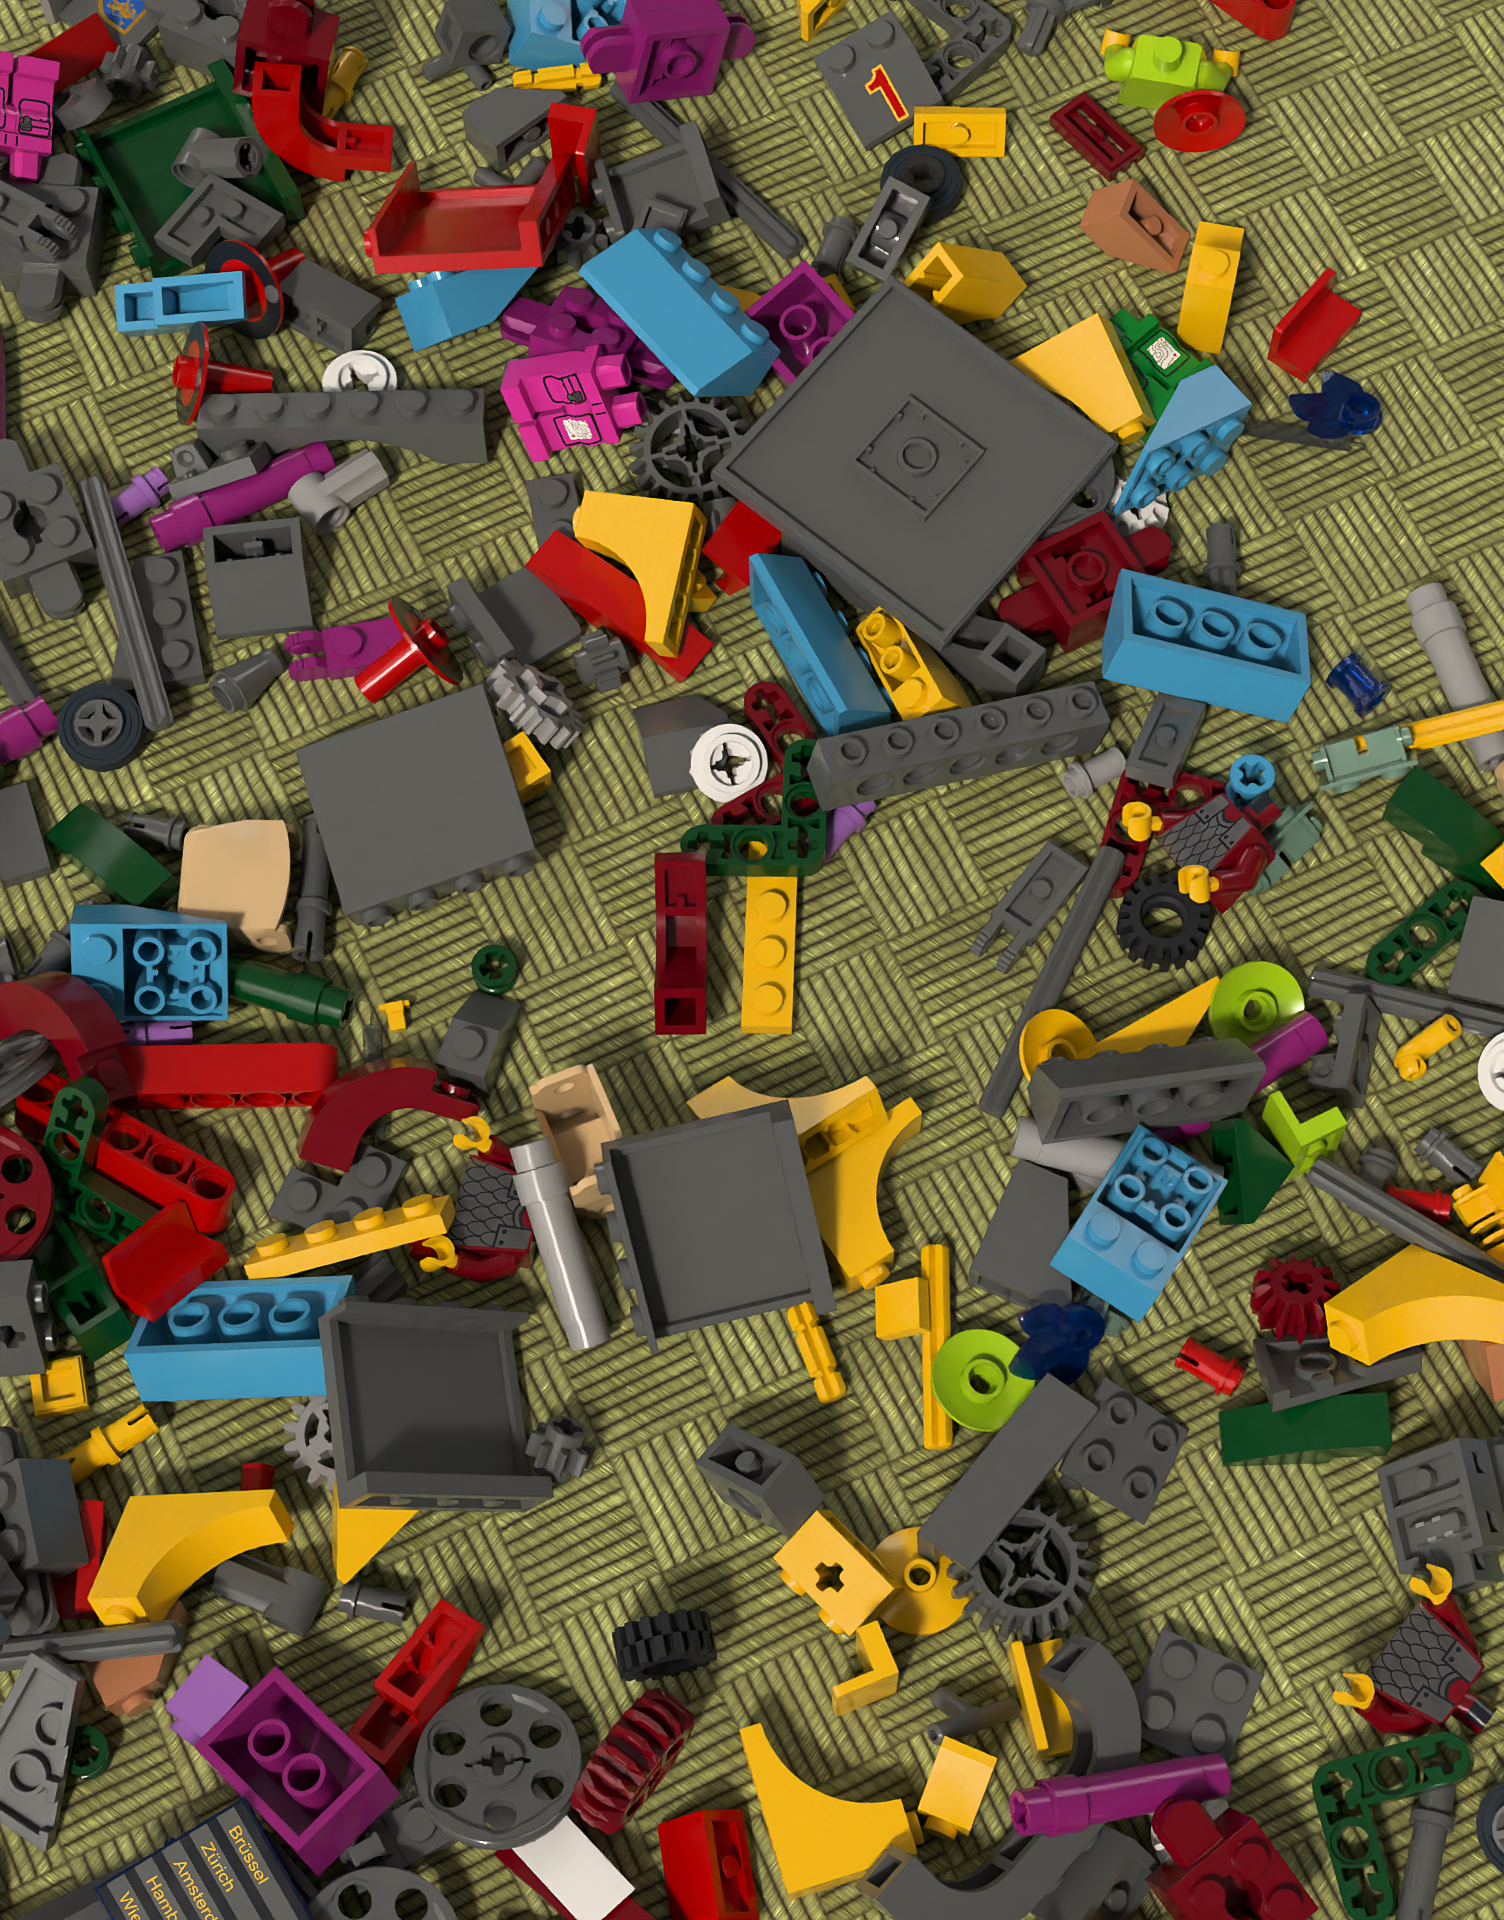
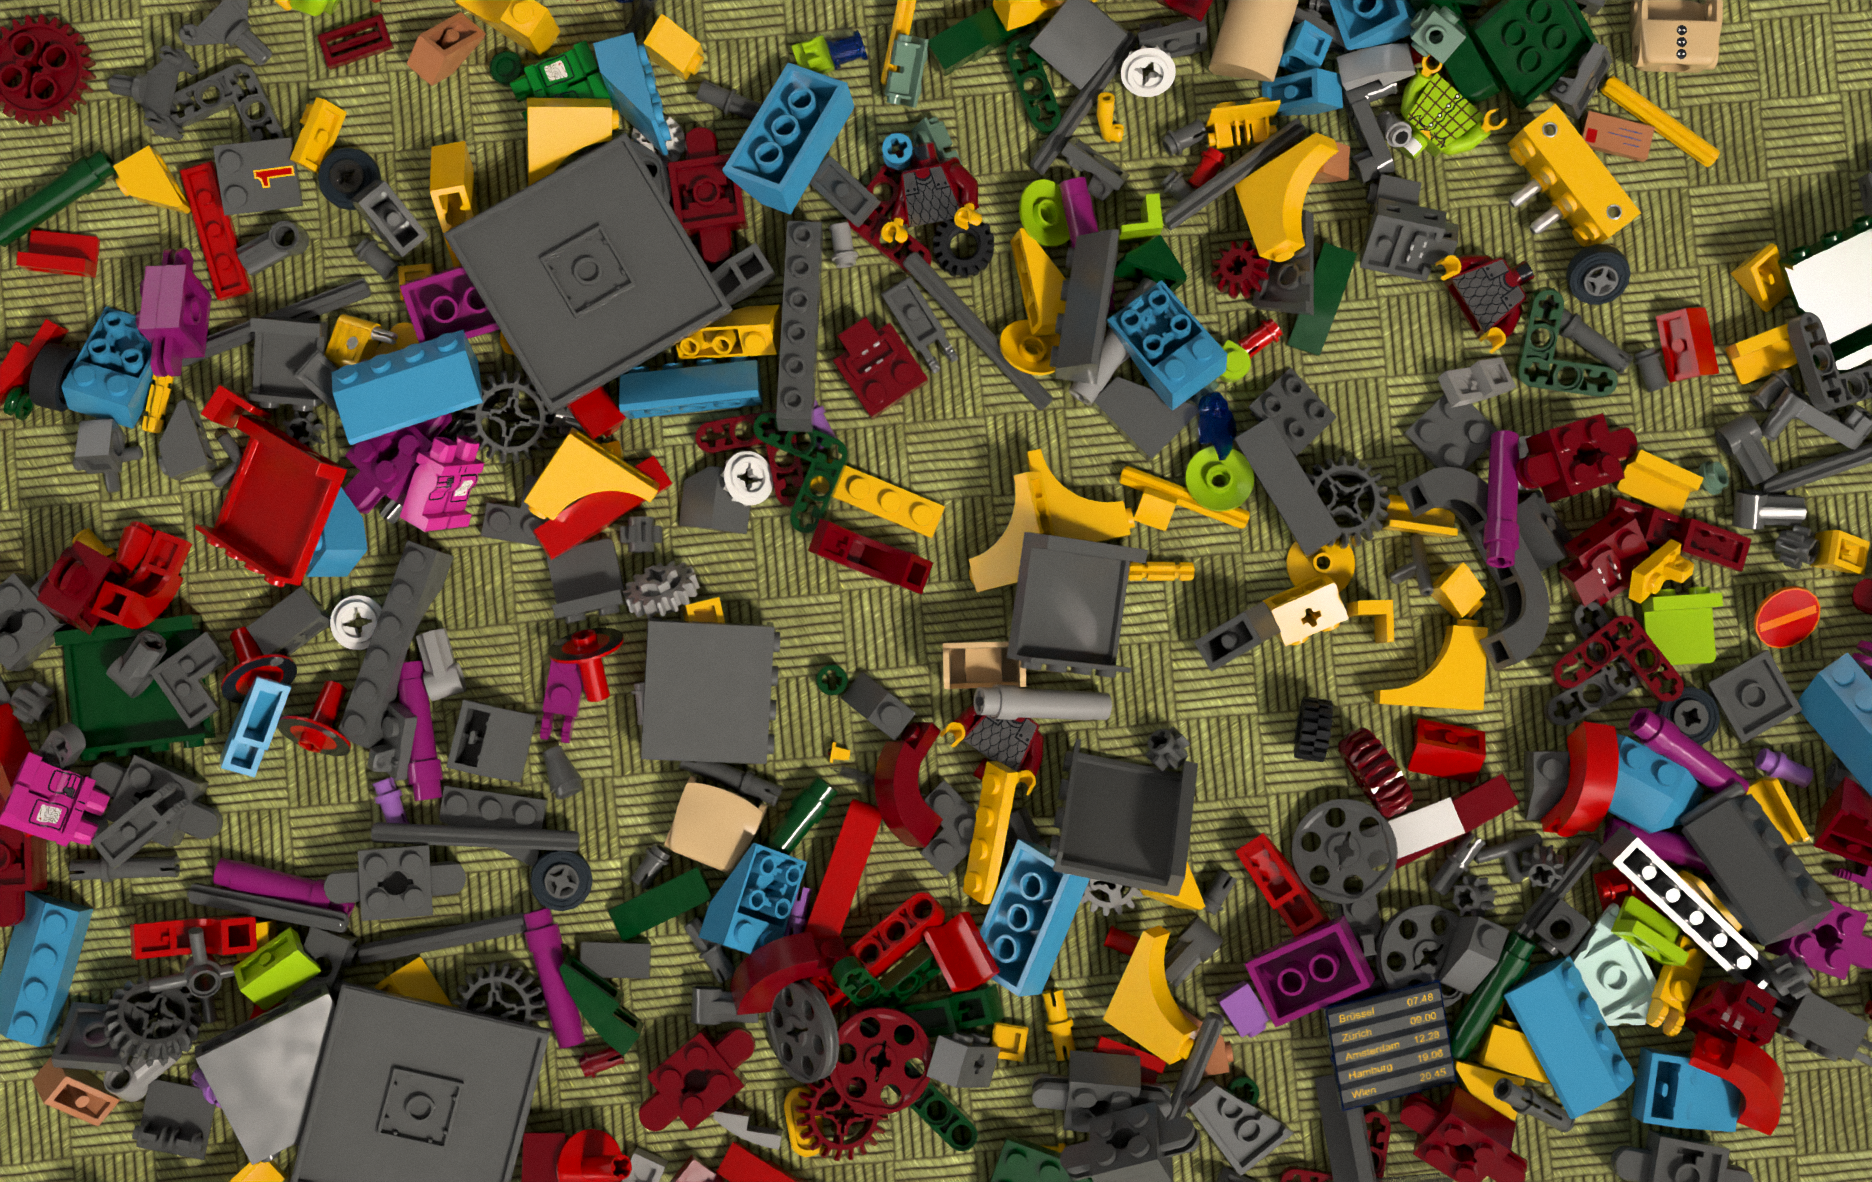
camera: 70 degrees left, 20 degrees up
none -> red cone [114,521,156,574]
none -> red tile [179,161,253,301]
none -> dark grey piece [236,221,309,276]
none -> yellow piece [324,314,398,369]
none -> dark green tile [490,51,525,87]
none -> yellow slope [644,14,704,81]
none -> lime tile [791,35,835,74]
none -> dark red piece [833,317,928,420]
none -> lime plate [1218,339,1251,383]
none -> light grey slope [1438,357,1516,408]

